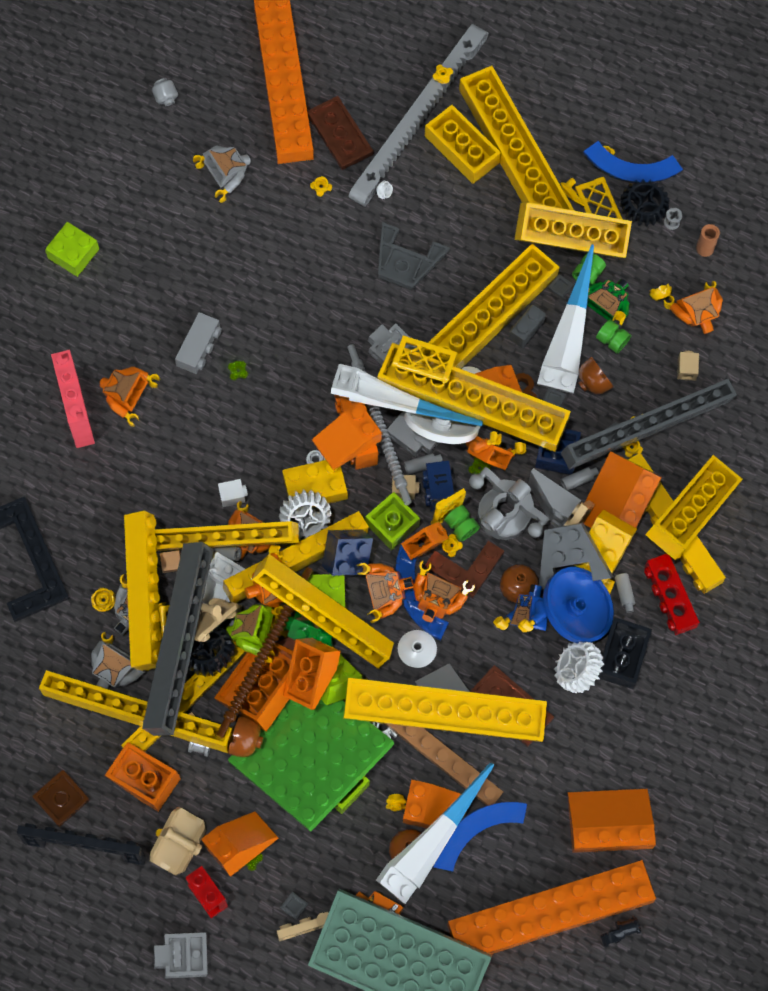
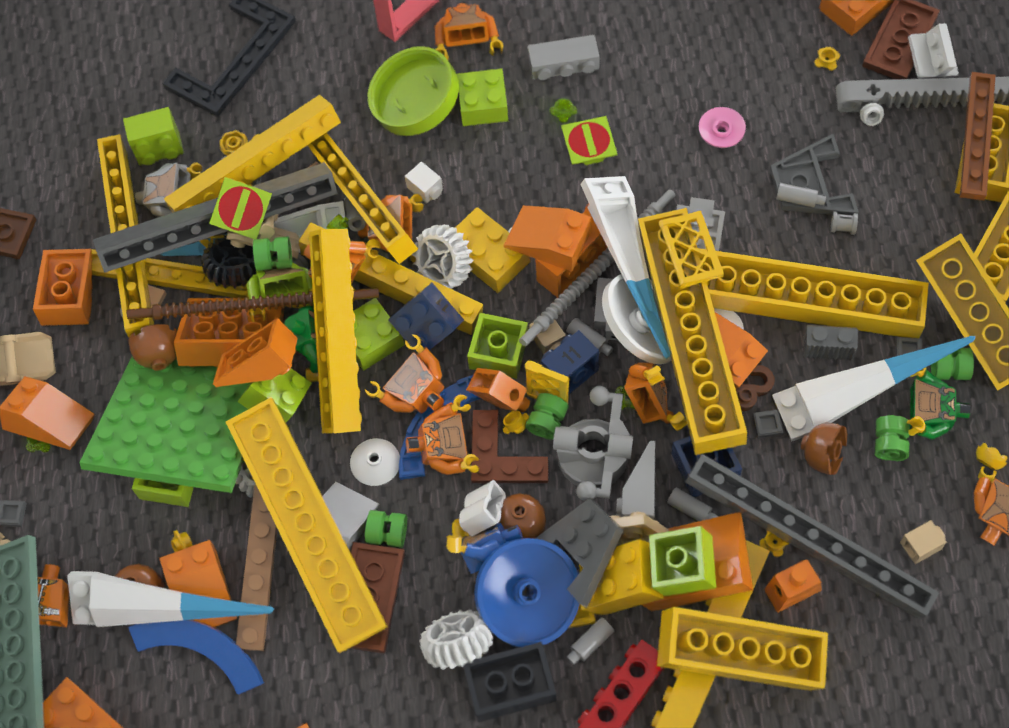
camera: 65 degrees right, 5 degrees down
none -> lime brick [123,107,184,165]
none -> piece [209,177,272,239]
none -> bright green wheel [253,236,292,271]
none -> clear neon green plate [326,214,348,229]
none -> bright green wheel [365,510,408,548]
none -> lime brick [368,47,459,136]
none -> lime brick [457,69,508,126]
none -> white brick [459,480,506,537]
none -> piece [561,116,618,165]
none -> lime brick [649,526,716,596]
none -> bright pink dish [699,107,746,148]
none -> orange torso [764,560,821,613]
none -> light grey cylinder [776,183,826,208]
none -> light grey bush [830,212,858,235]
none -> white bracket [908,24,958,79]
none -> dark orange plate [960,72,996,201]

